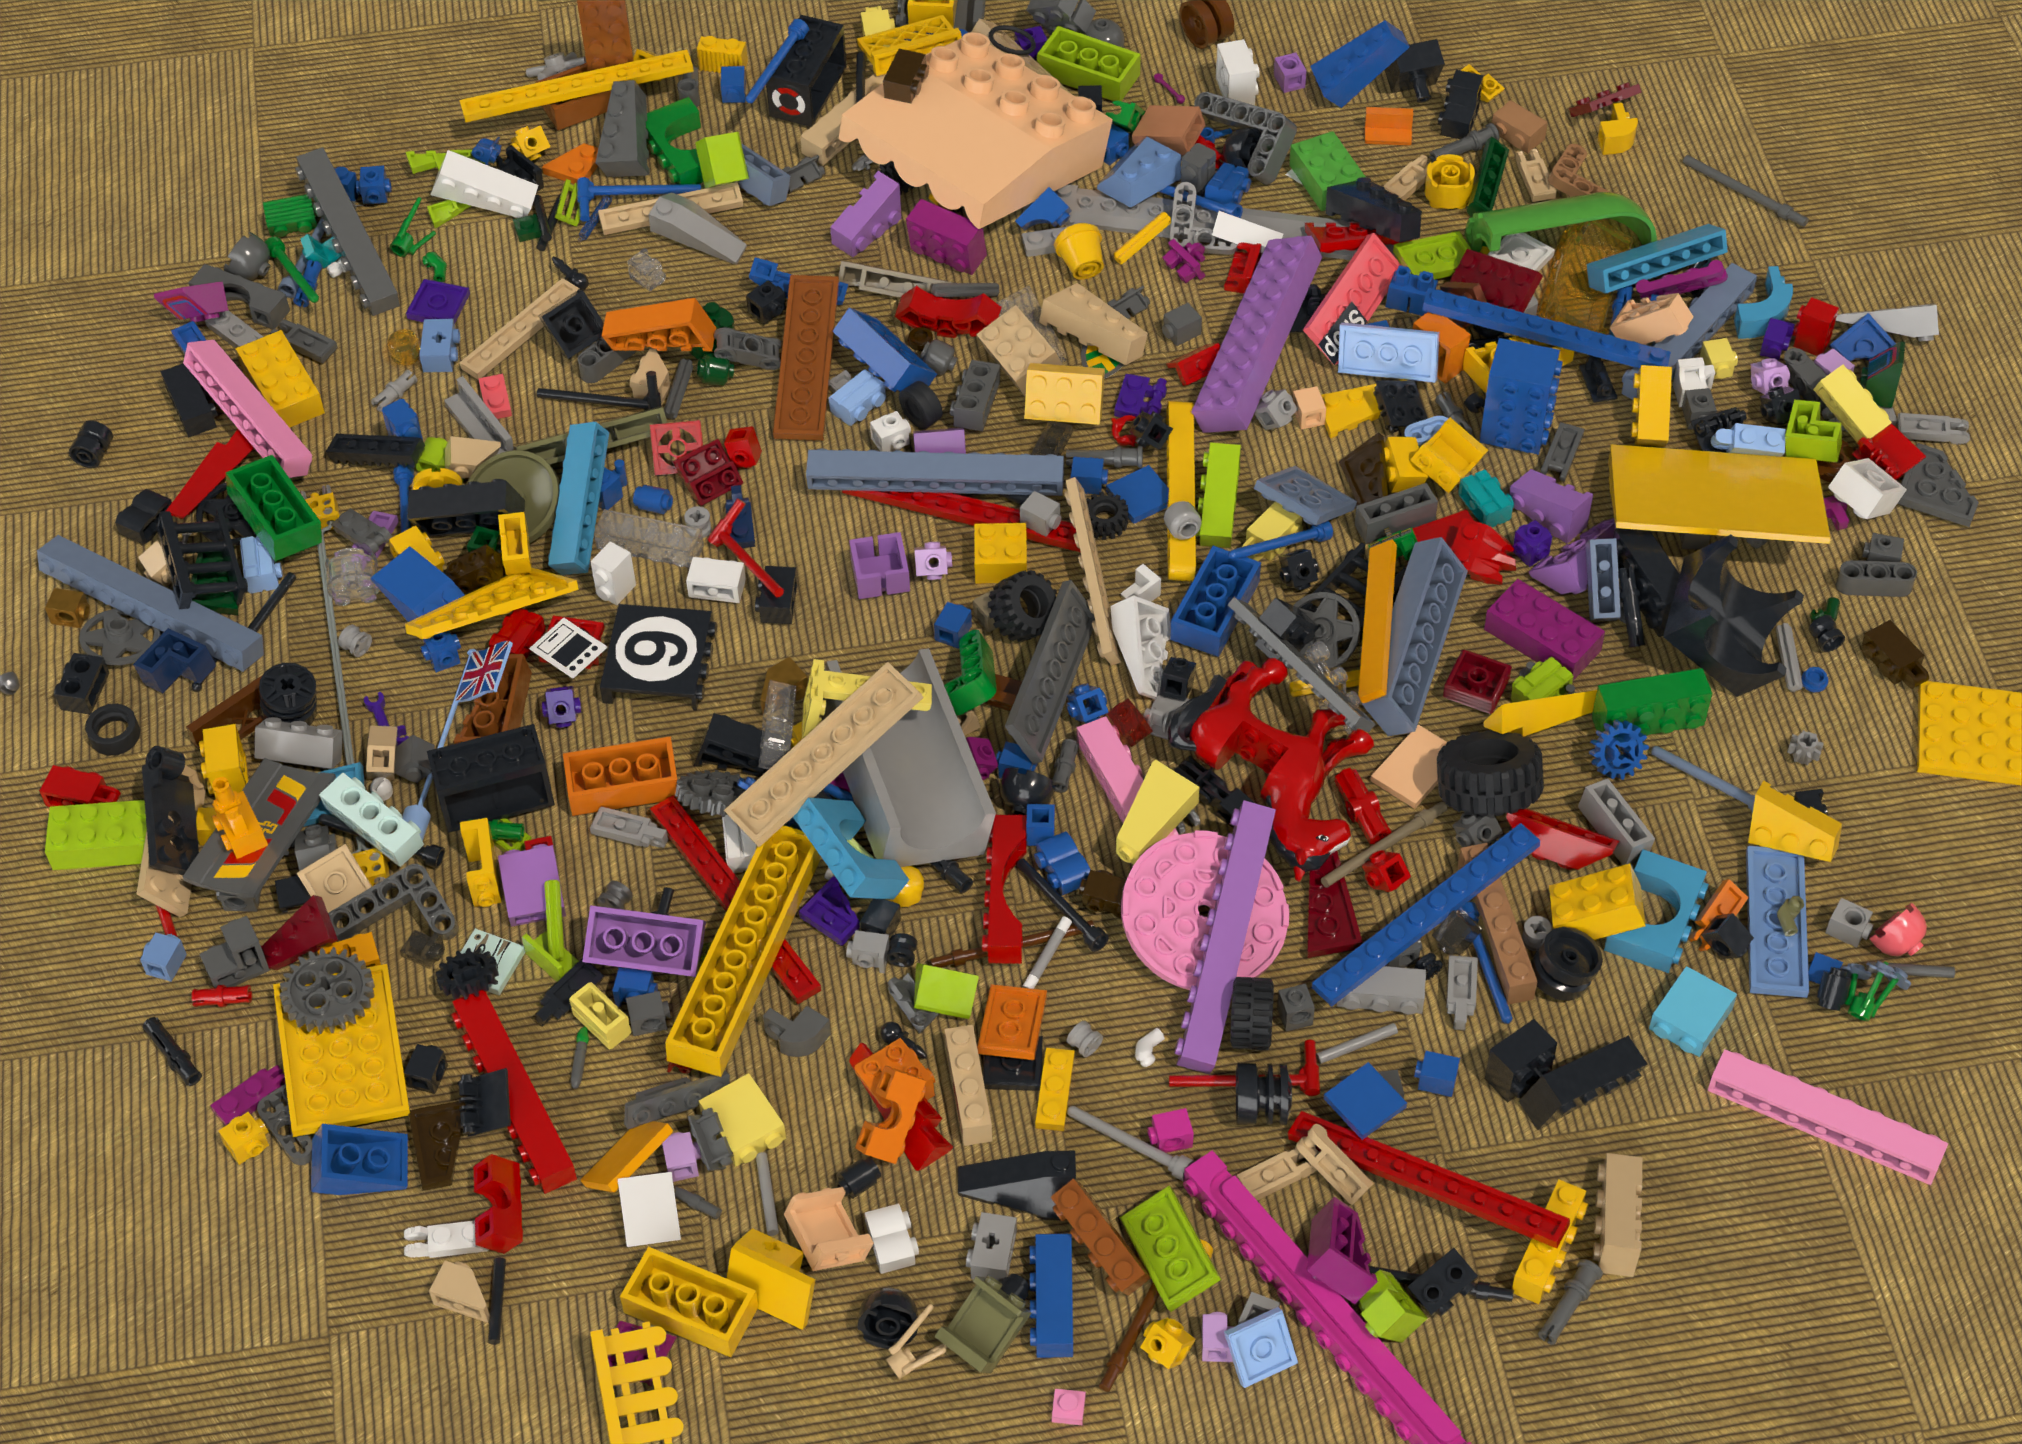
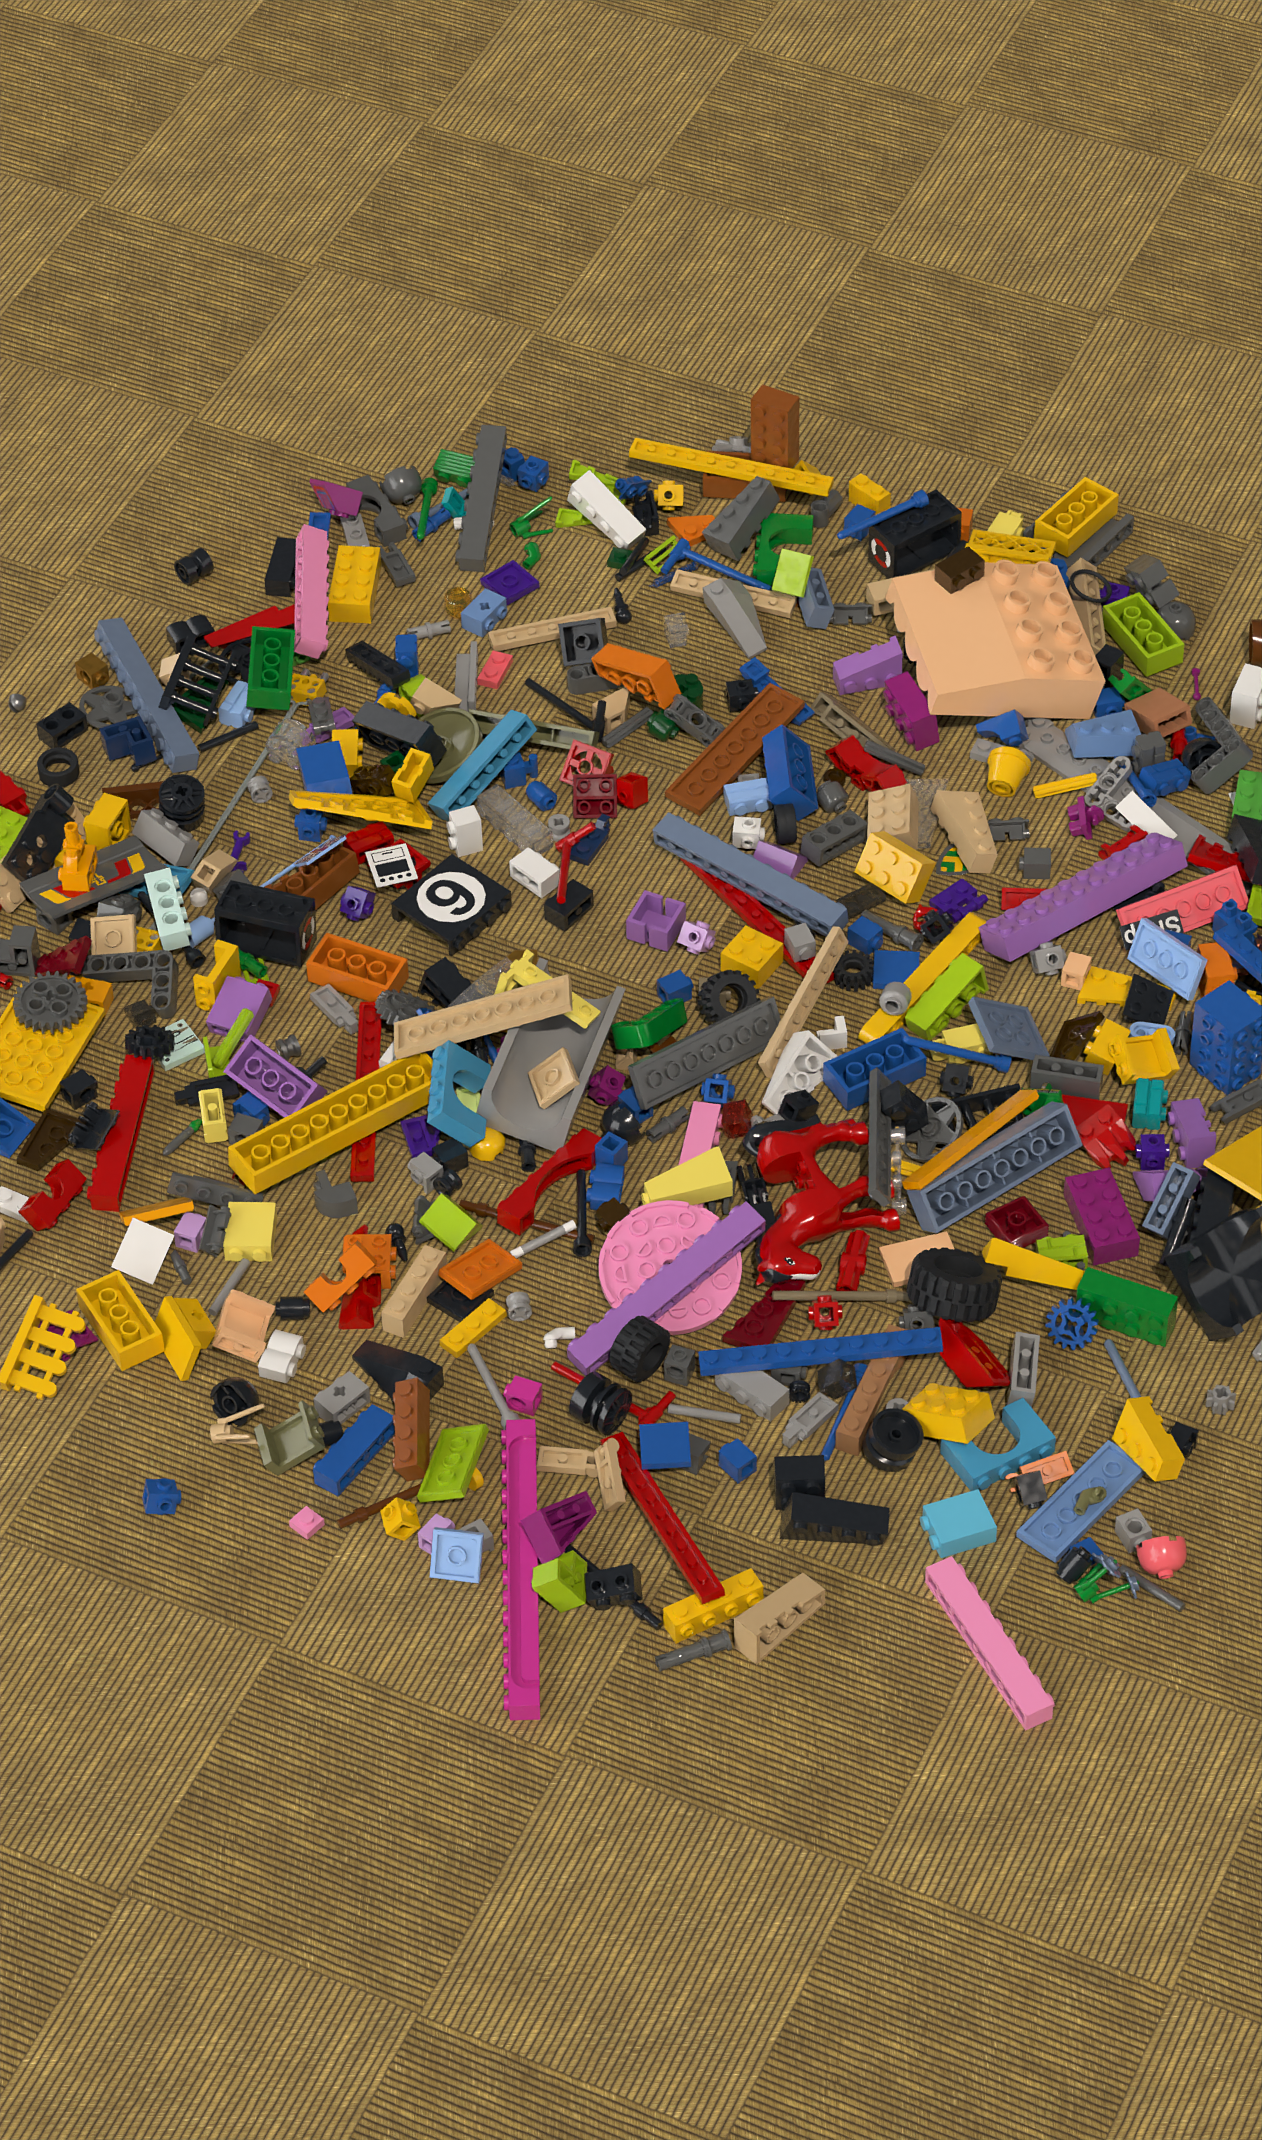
camera: 35 degrees right, 5 degrees down
none -> tan tile [528,1047,580,1109]

